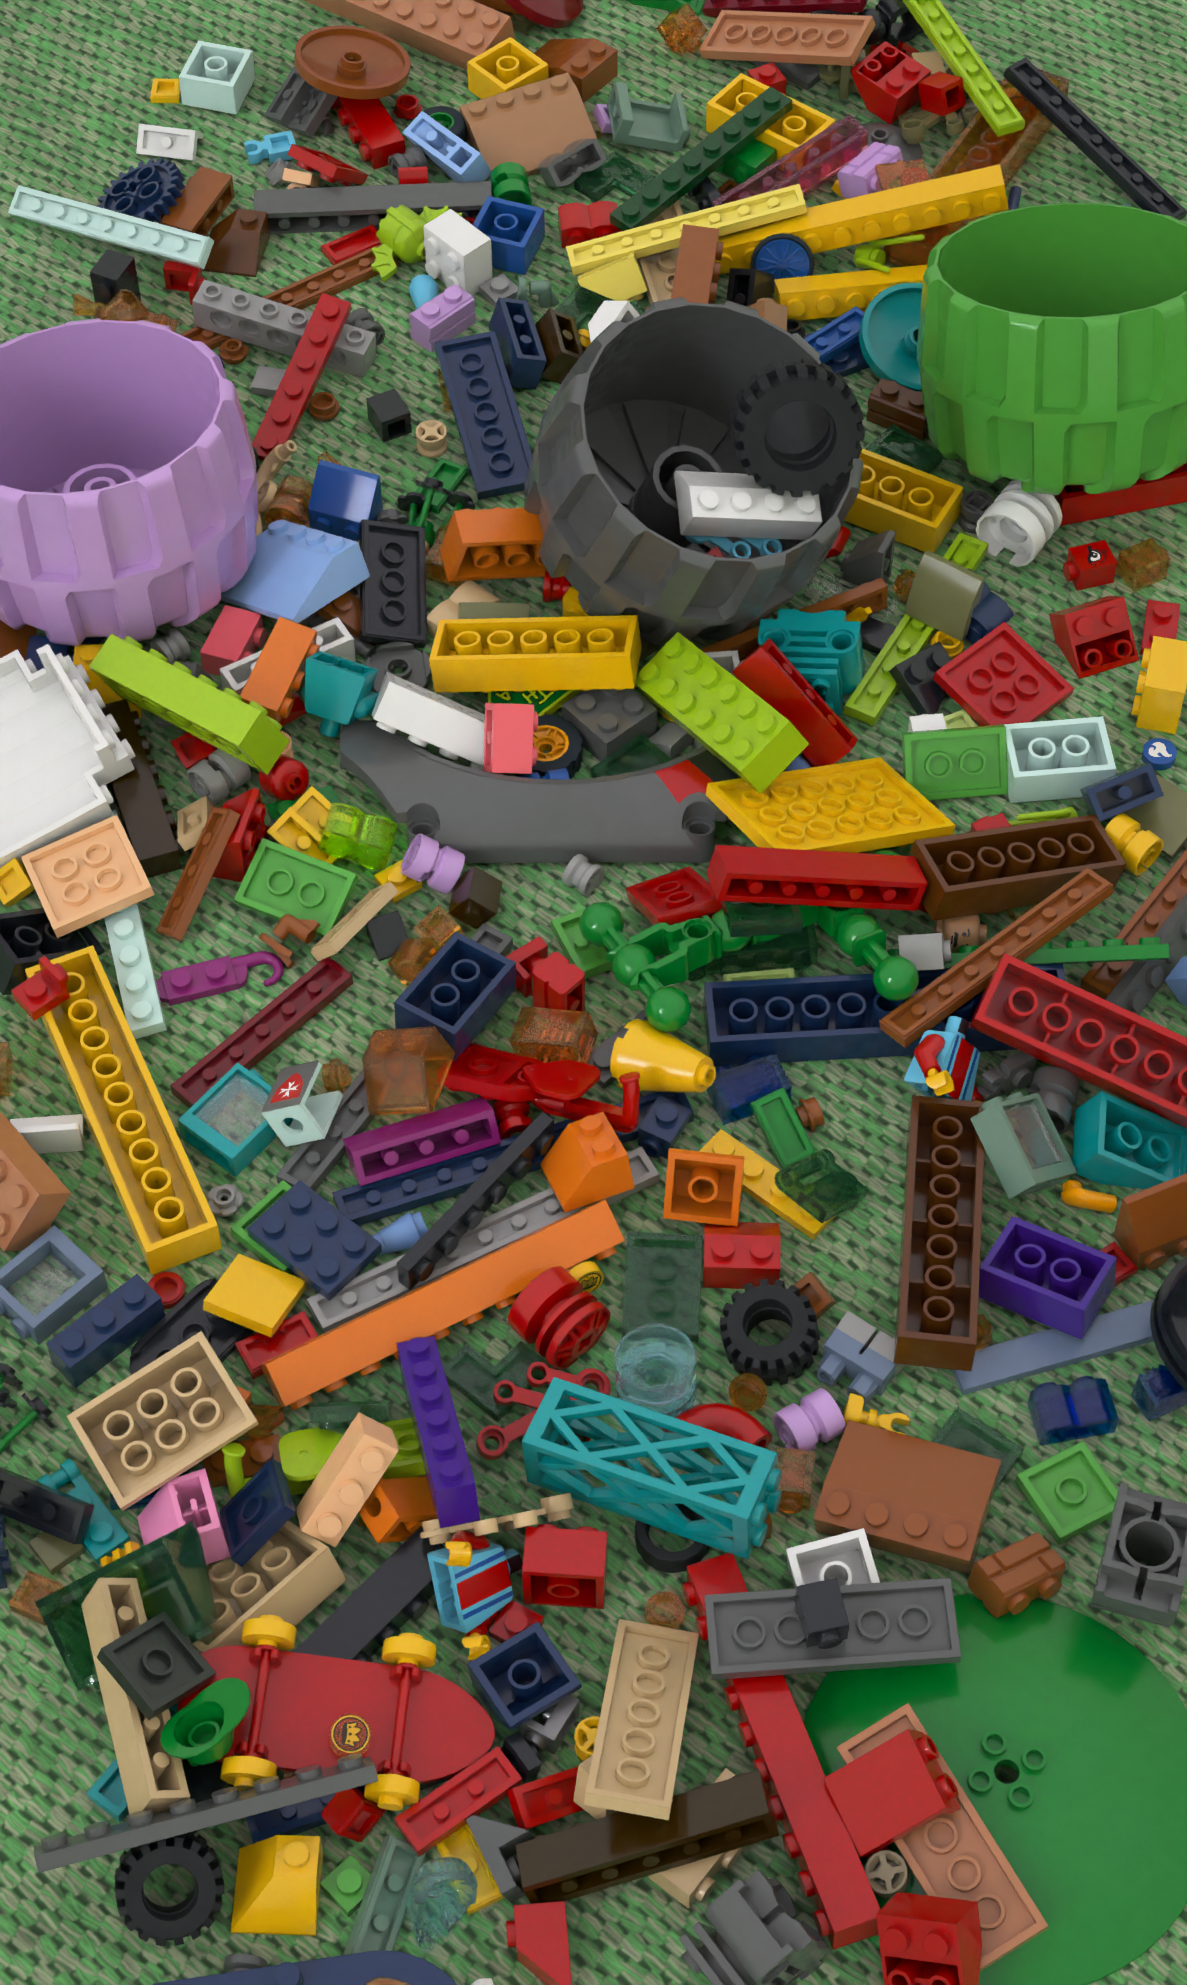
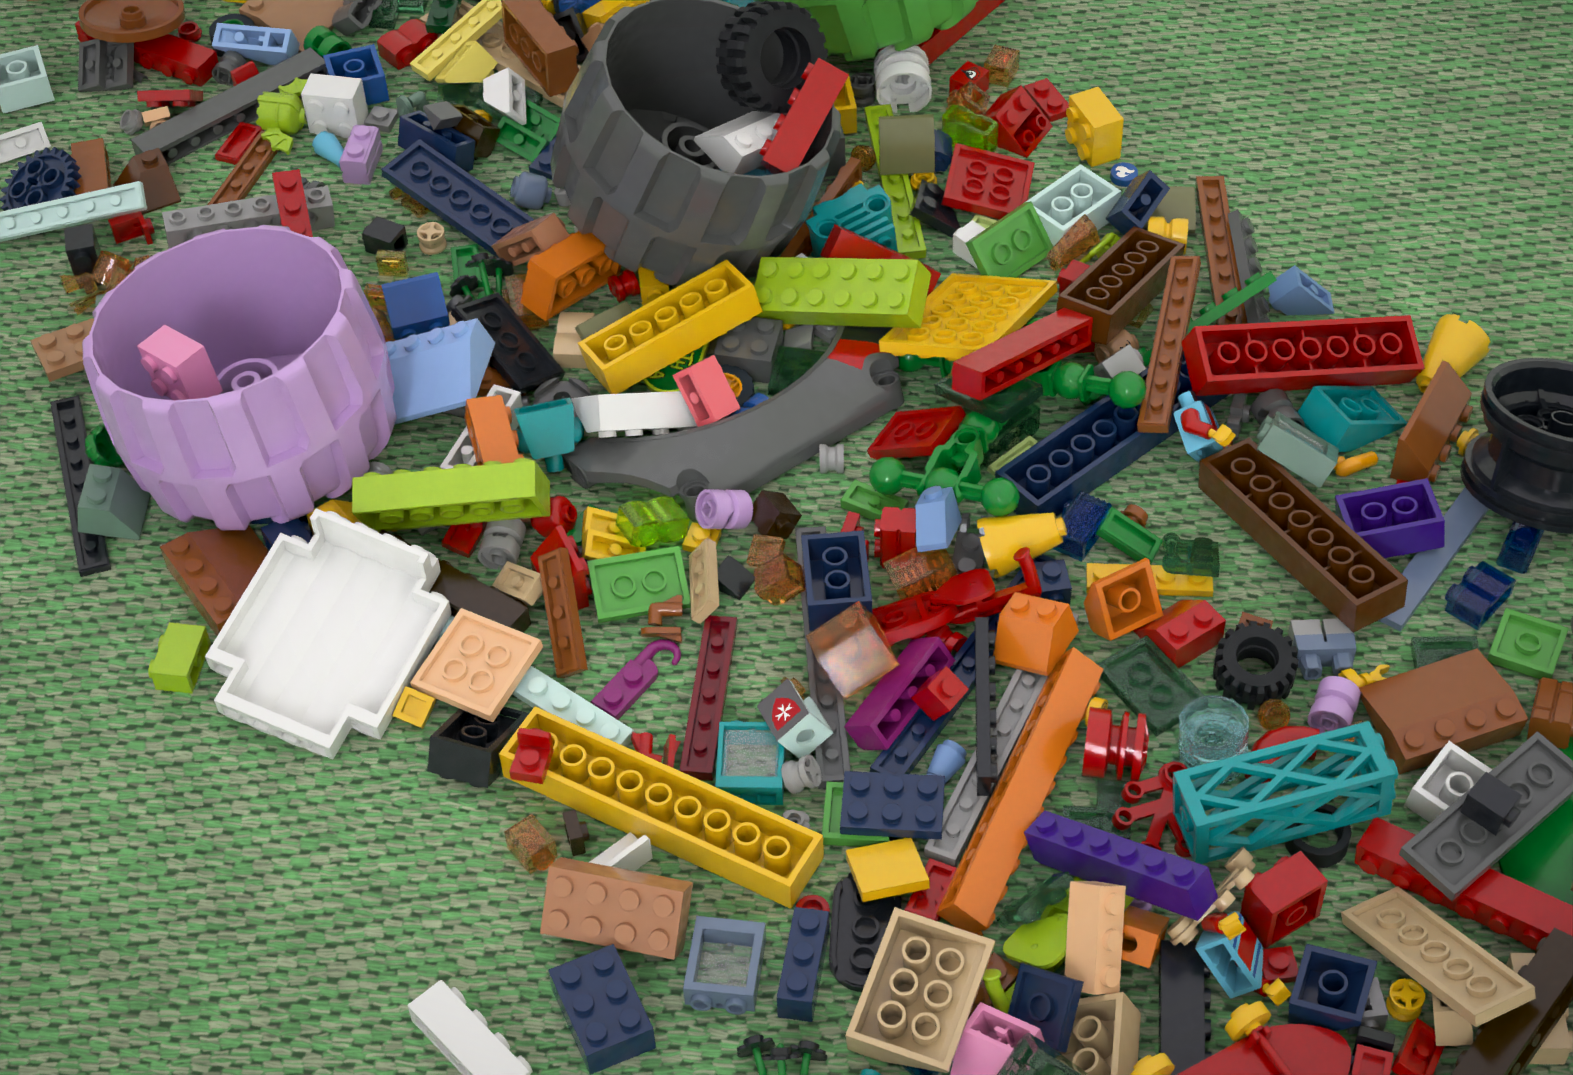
camera: 35 degrees left, 5 degrees down
coral brick [200,605,267,676] -> none
medium azure plate [244,130,296,164] -> none
clear orange plate [645,1591,685,1629] -> none
none -> bright pink brick [137,325,223,401]
none -> clear yellow plate [376,250,409,277]
none -> dark grey slope [423,101,463,130]
none -> nougat brick [492,213,569,267]
none -> dark brown plate [562,810,590,856]
none -> red piece [631,732,681,768]
none -> red slope [759,58,849,174]
none -> light grey wheel [781,755,822,794]
none -> red brick [911,666,969,721]
none -> medium blue slope [915,486,962,552]
none -> clear neon green brick [942,105,998,152]
none -> clear orange brick [945,81,990,128]
none -> clear orange slope [1047,214,1100,271]

